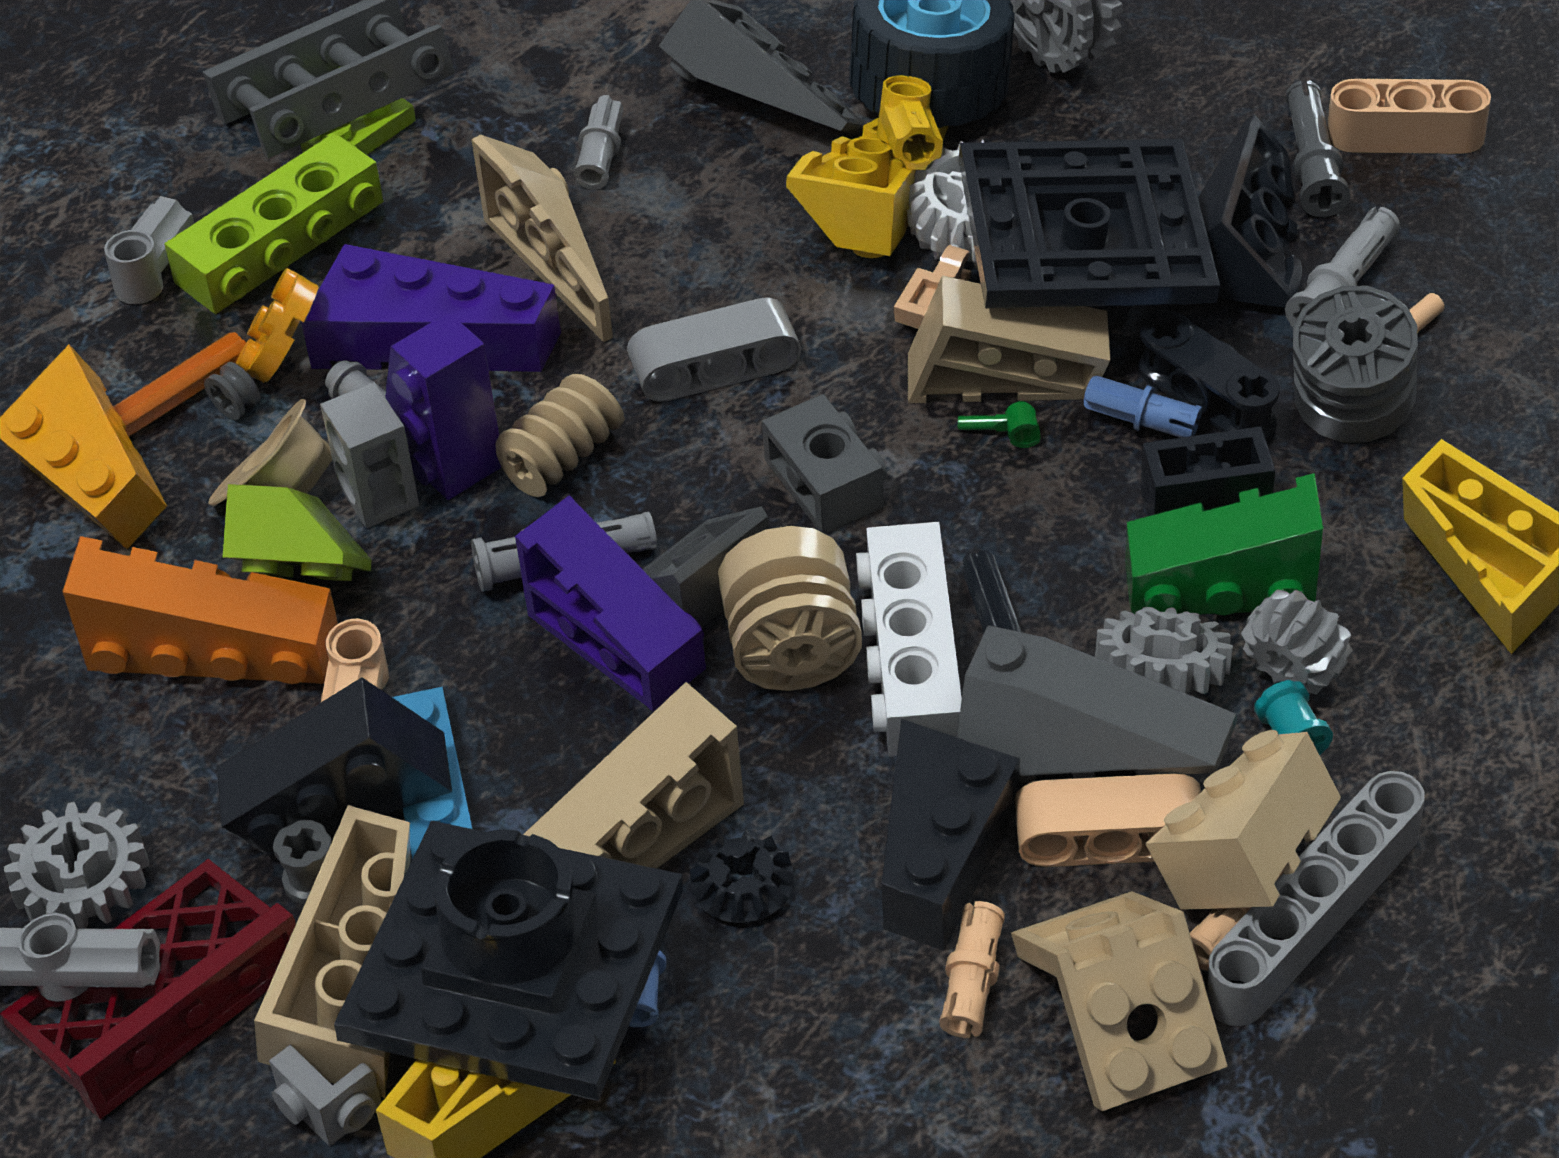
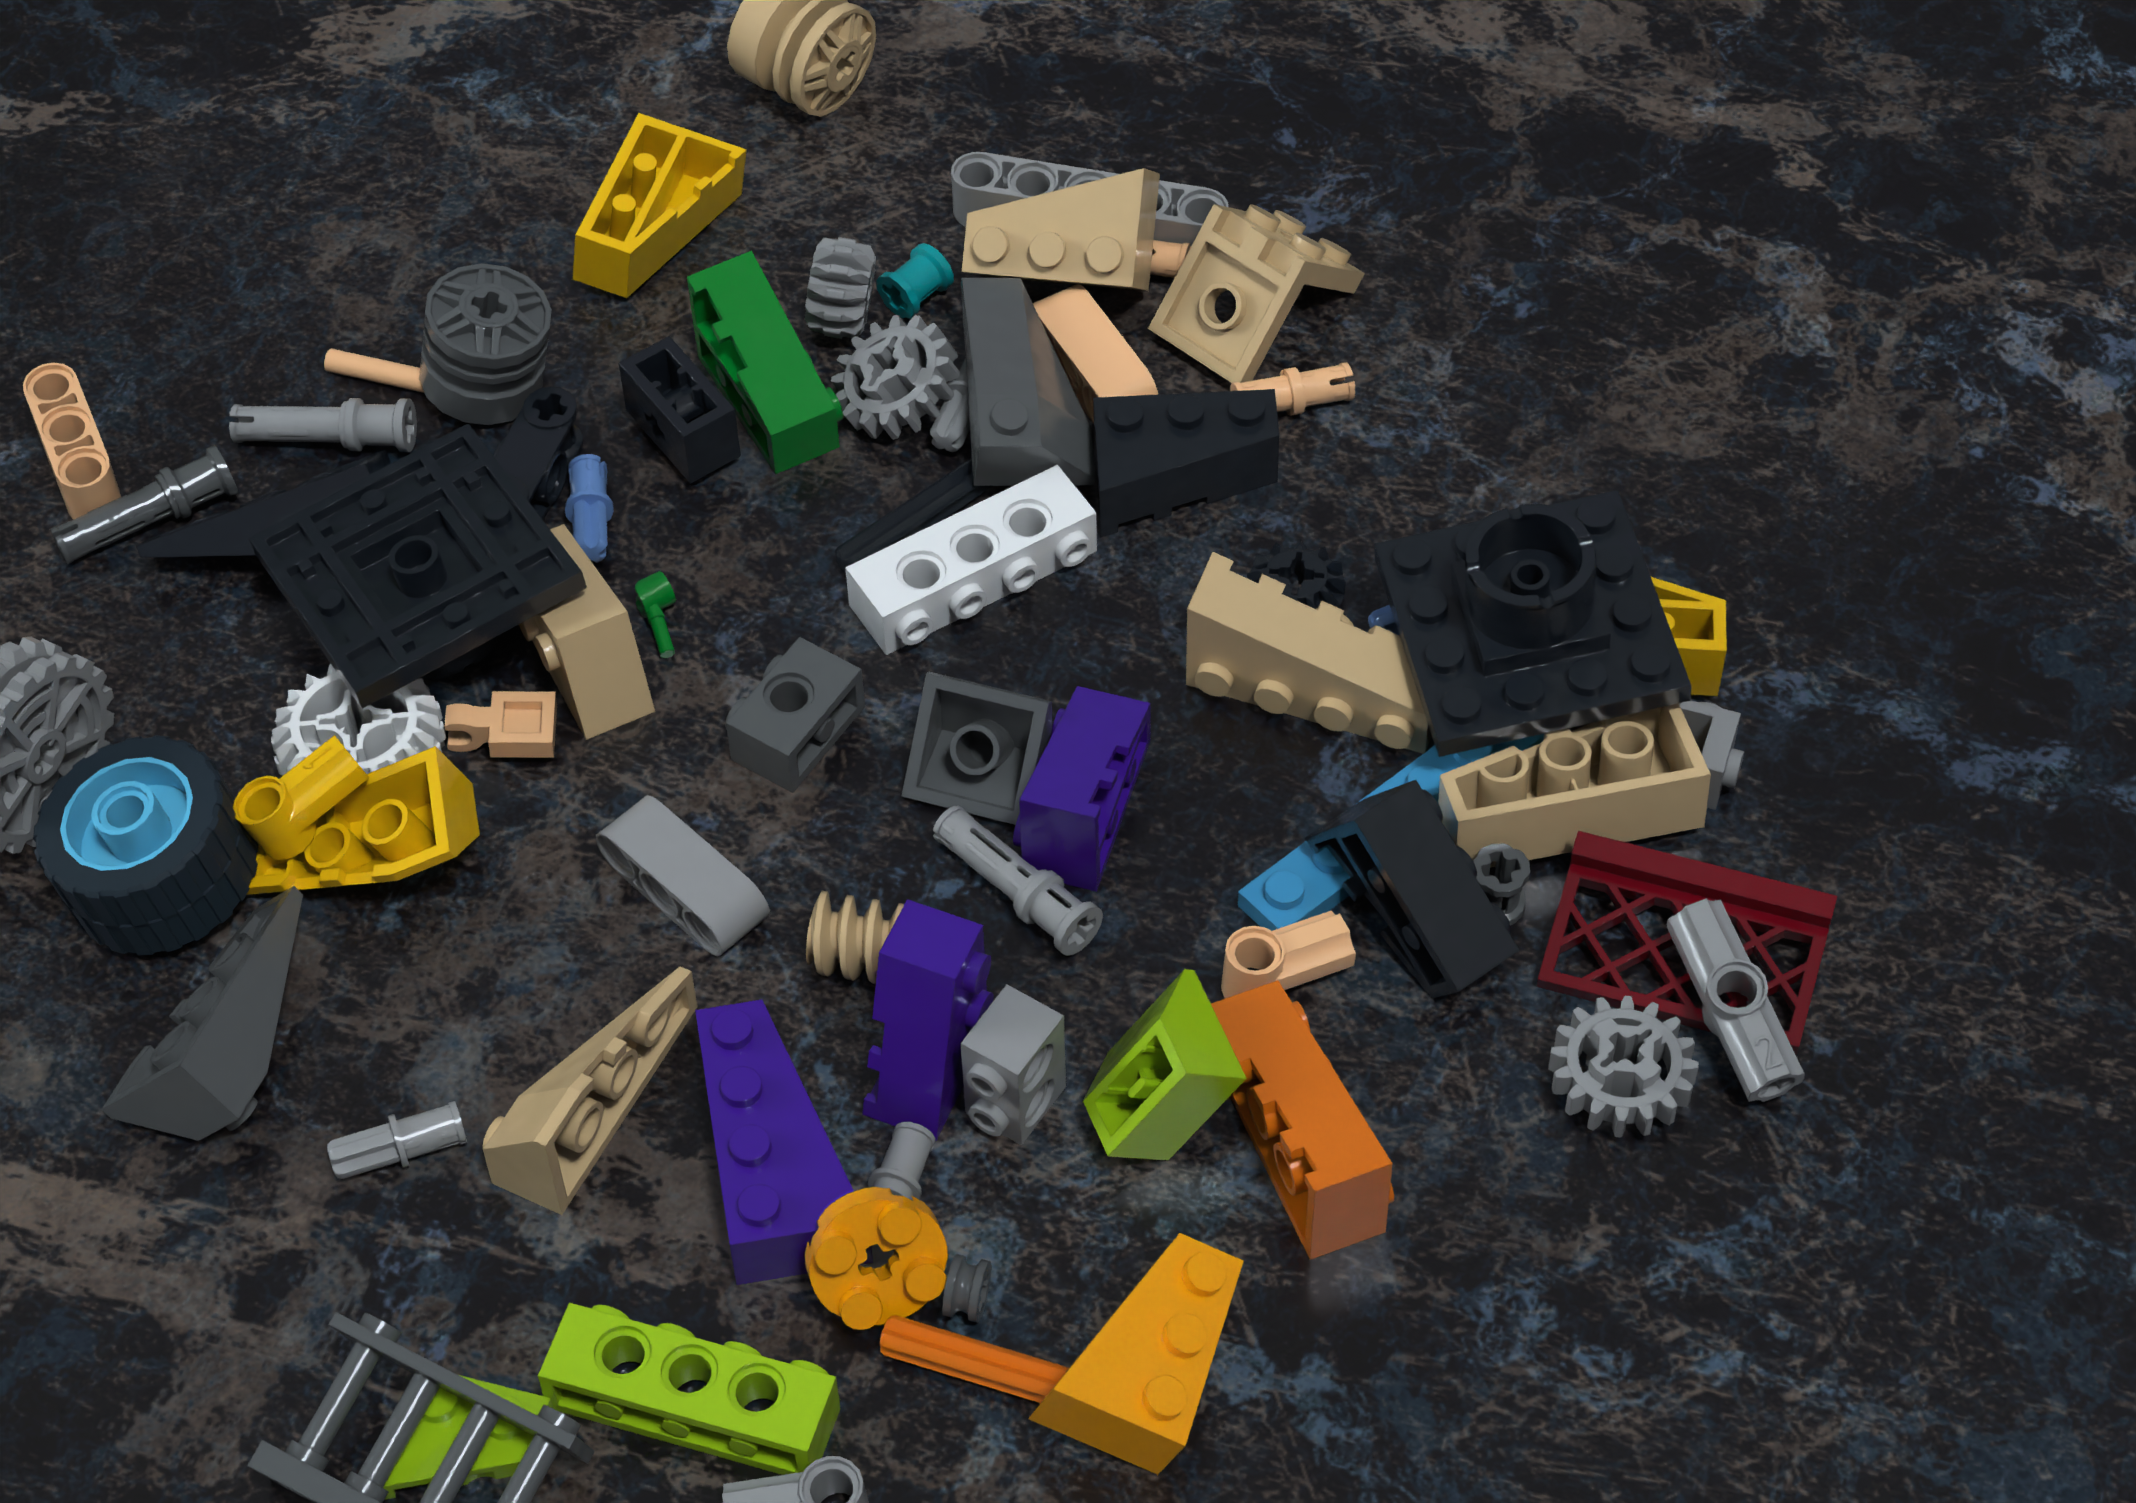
camera: 120 degrees left, 5 degrees up
tan piece [208,399,332,506] -> none
tan wheel [718,526,862,691] -> none

